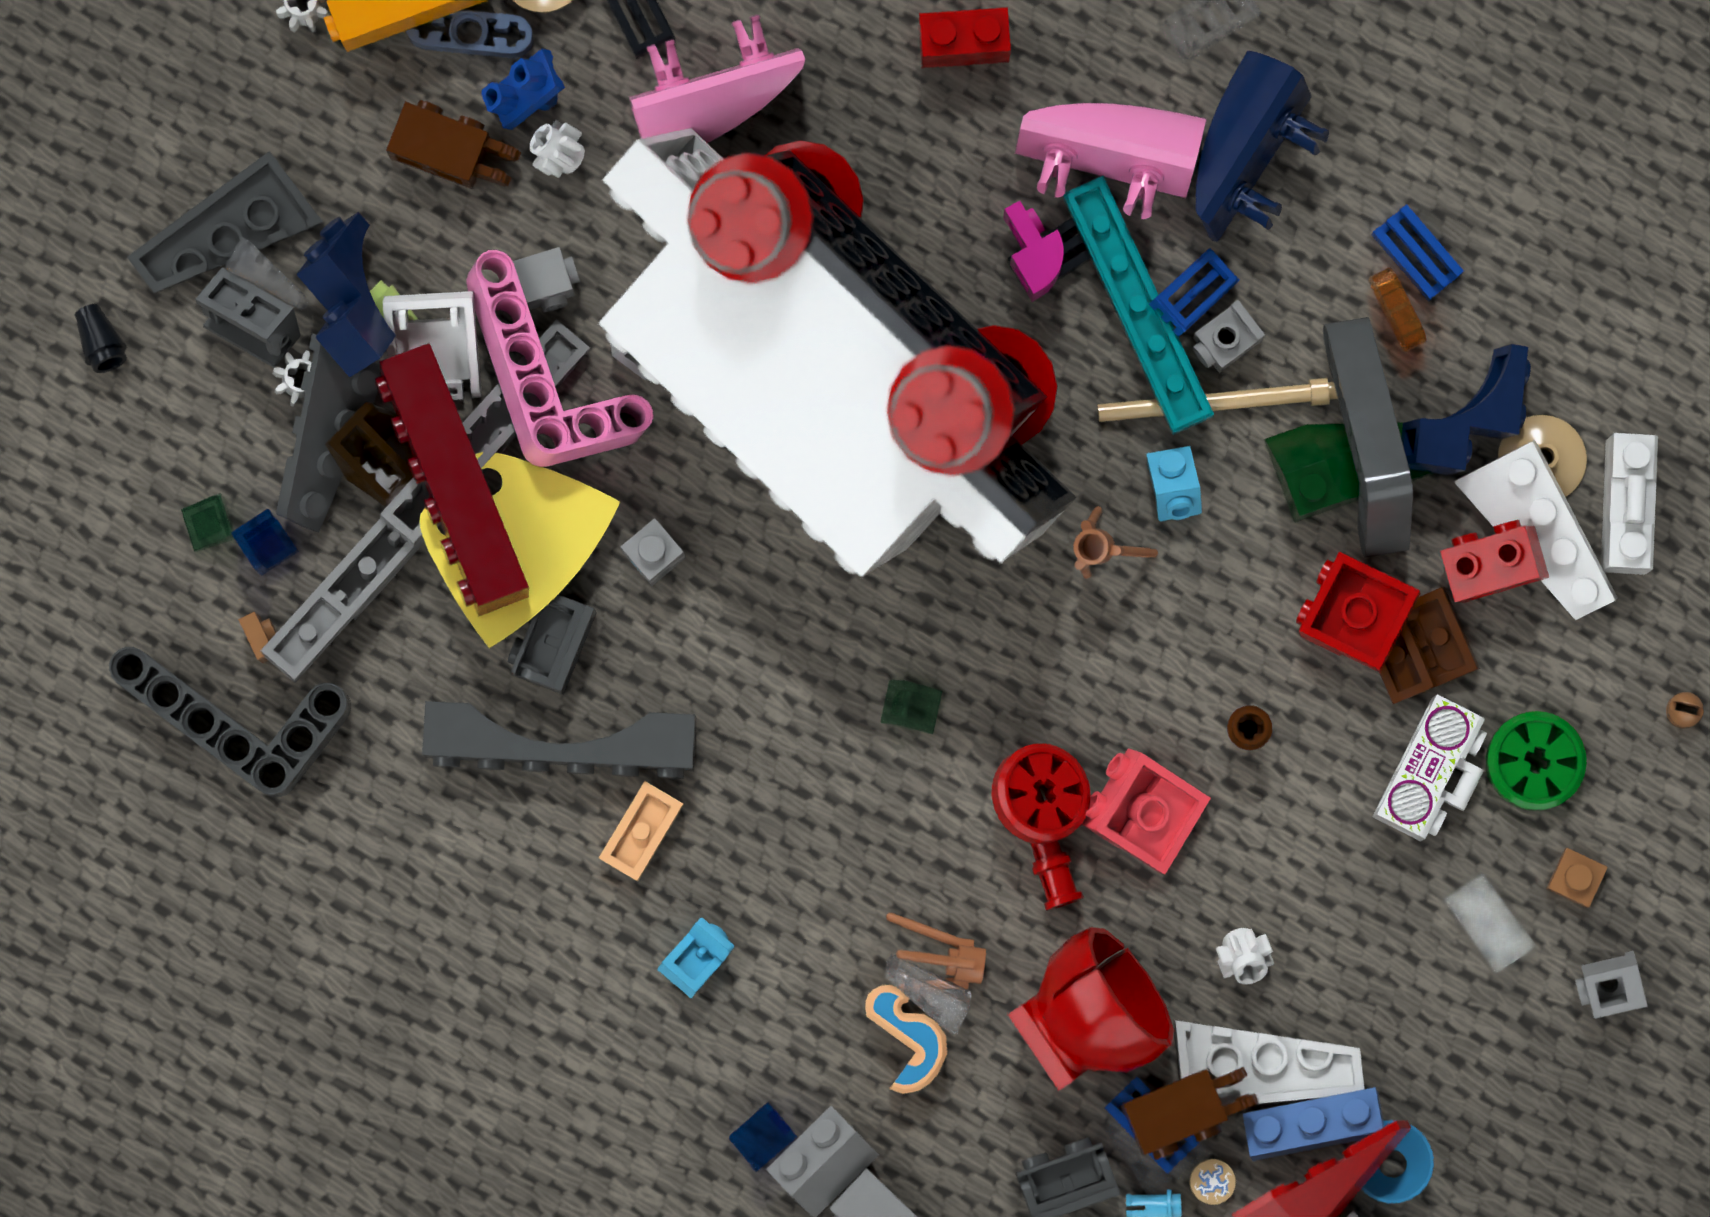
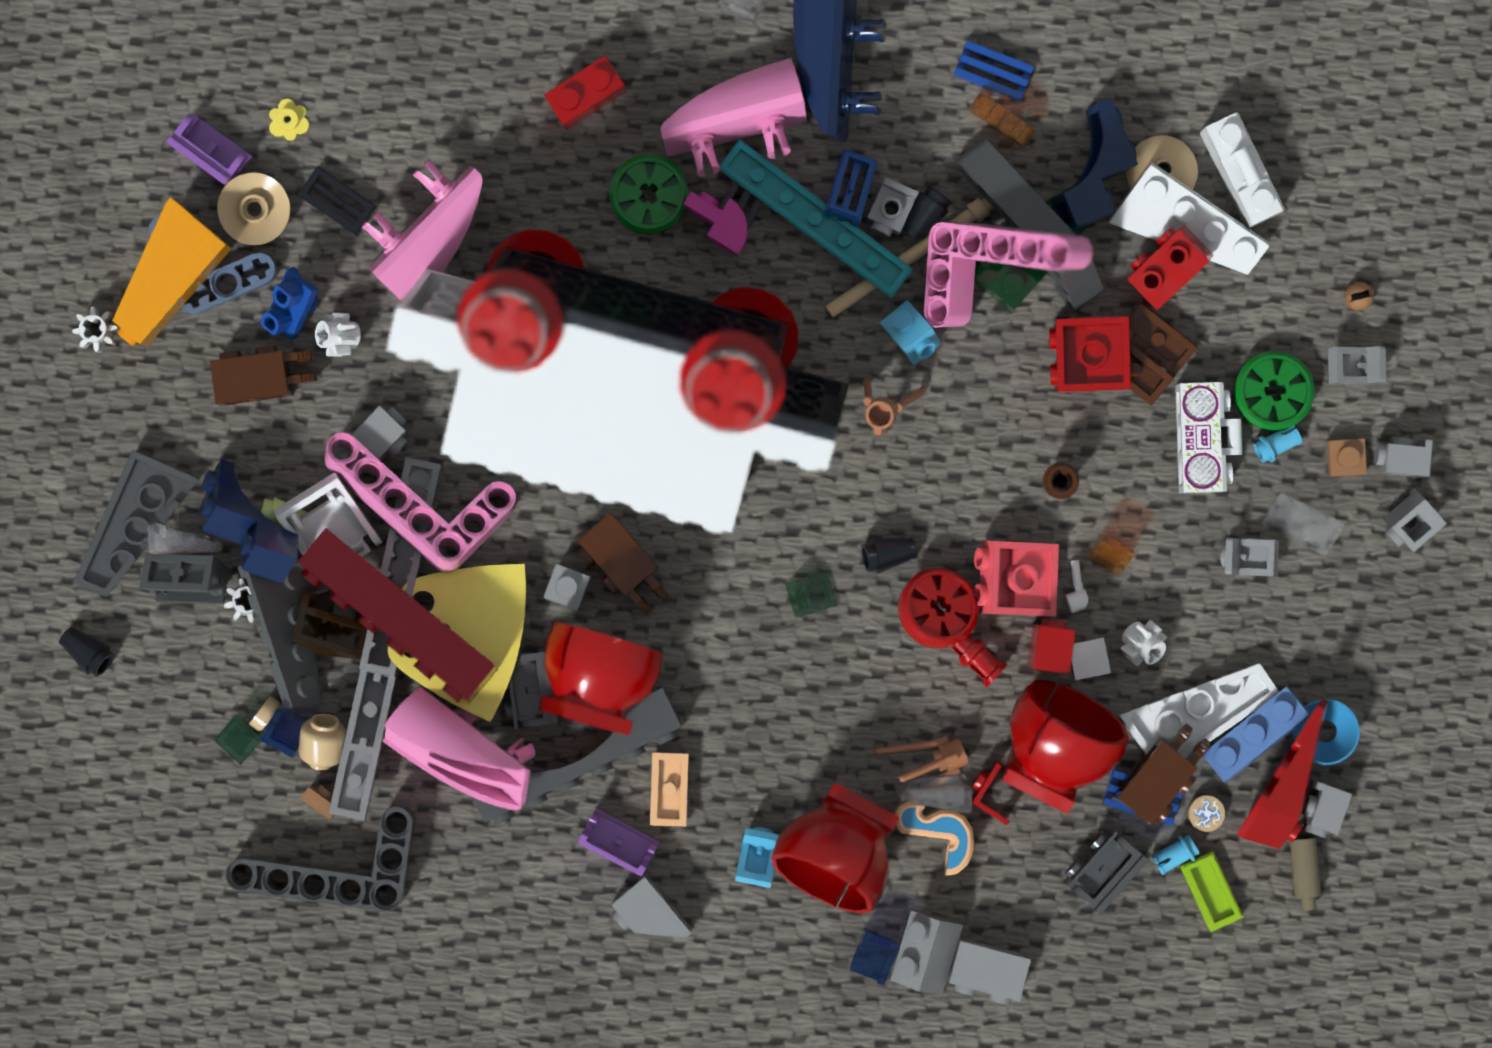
camera: 25 degrees left, 5 degrees up
none -> tan tile [249,695,281,732]
none -> tan head [298,714,347,770]
none -> bright pink piece [383,687,535,810]
none -> red plate [538,622,663,736]
none -> reddish brown hinge [577,512,669,616]
none -> medium lavender hinge [577,808,660,877]
none -> green wheel [609,154,689,235]
none -> light grey slope [611,874,692,938]
none -> red plate [771,782,900,914]
none -> black cone [861,537,917,574]
none -> black cone [902,186,952,242]
none -> bright pink beam [924,222,1093,328]
none -> red bracket [970,760,1010,825]
none -> red brick [1027,618,1076,674]
none -> white hand [1065,560,1088,613]
none -> white tile [1071,637,1111,680]
none -> clear orange slope [1088,535,1135,575]
none -> light grey bracket [1221,538,1279,577]
none -> medium azure pin [1253,425,1302,463]
none -> light grey bracket [1328,346,1387,384]
none -> light grey brick [1374,438,1433,478]

